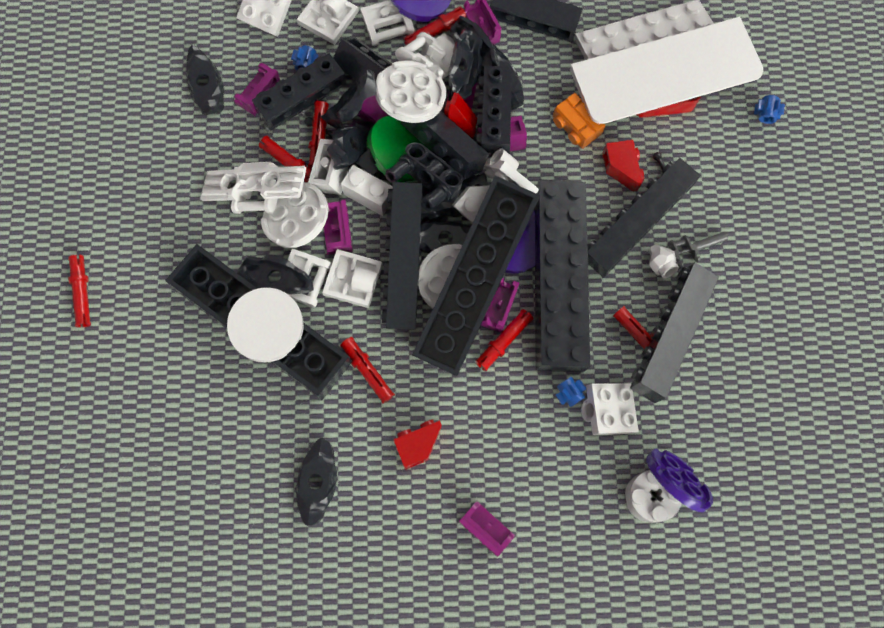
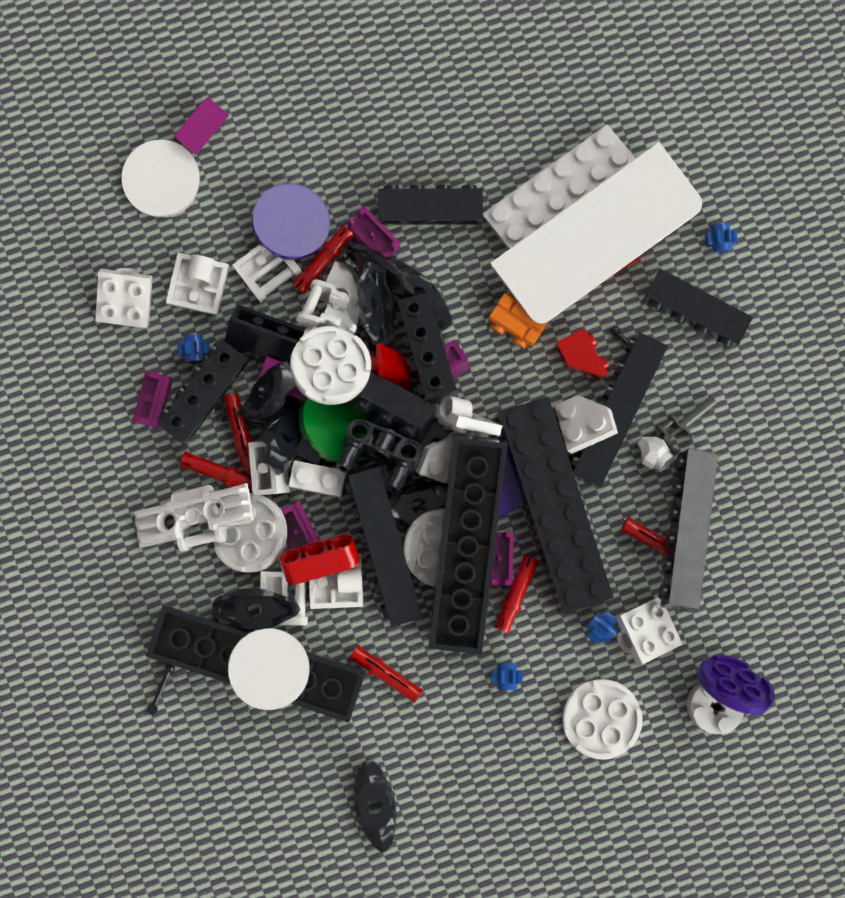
camera: 20 degrees left, 10 degrees up
red pin [68,255,91,328] -> none
black piece [186,45,224,115] -> none
red slope [393,419,442,470] -> none
magenta hinge [459,501,515,557] -> none
none -> black hinge [147,664,175,715]
none -> red beam [279,534,360,585]
none -> blue gear [491,663,523,690]
none -> white plate [555,395,618,454]
none -> white tile [562,679,642,760]
none -> black brick [643,268,753,349]

